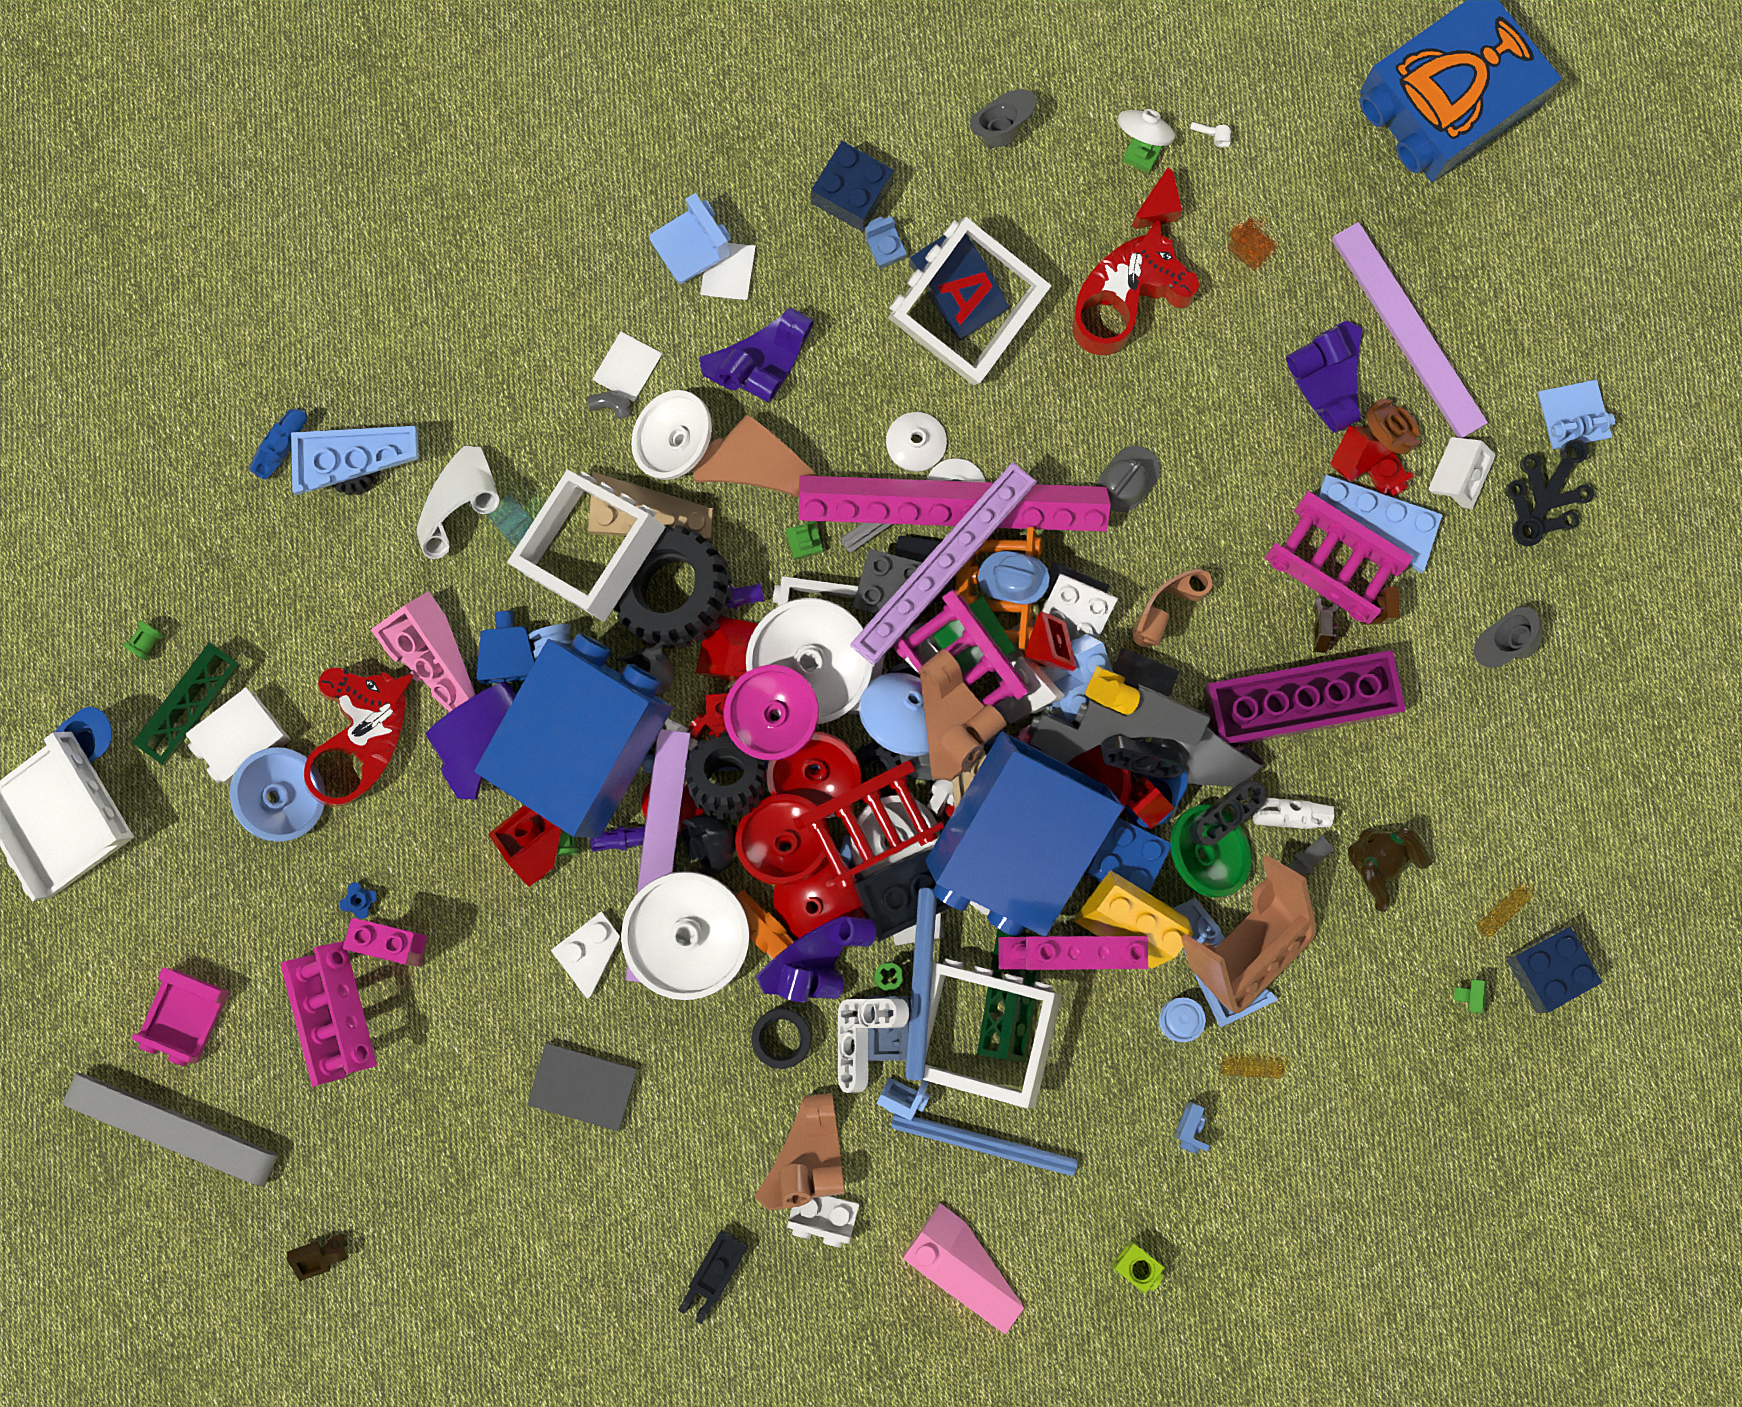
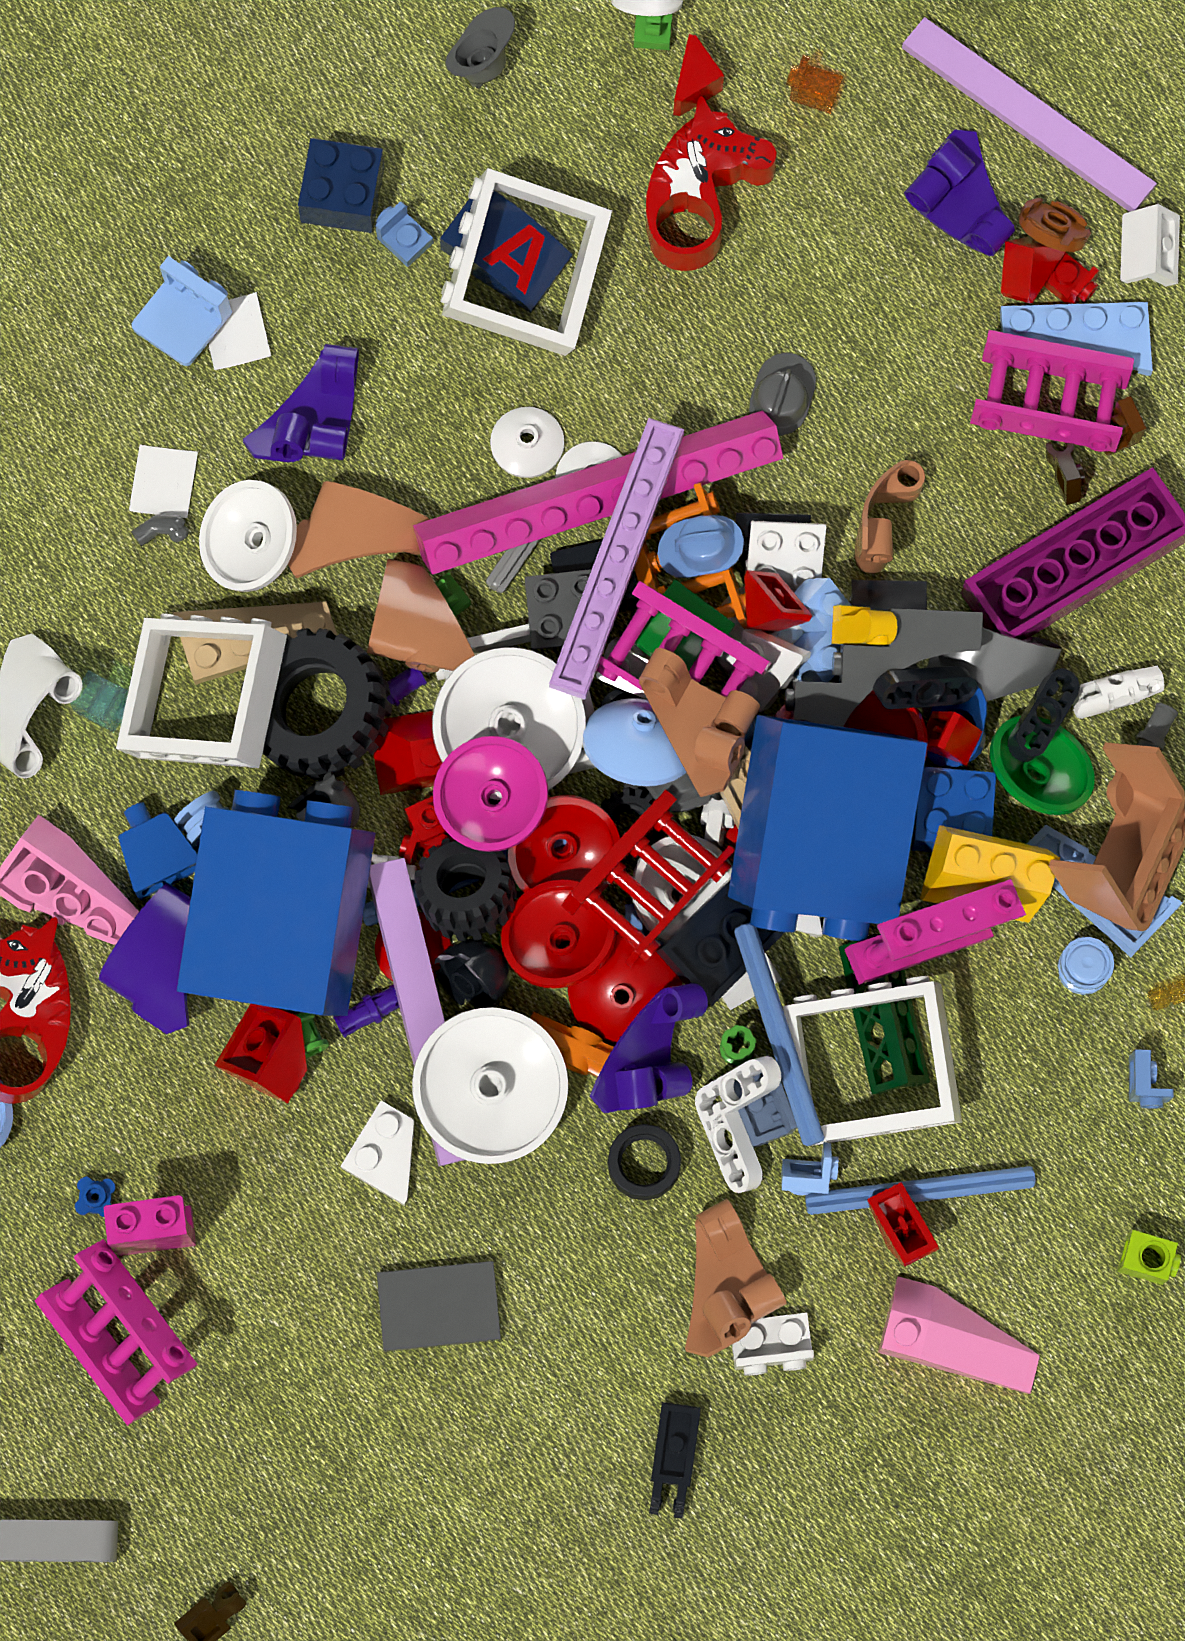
camera: 20 degrees left, 5 degrees down
none -> nougat panel [367,558,475,672]
none -> red slope [867,1182,939,1267]

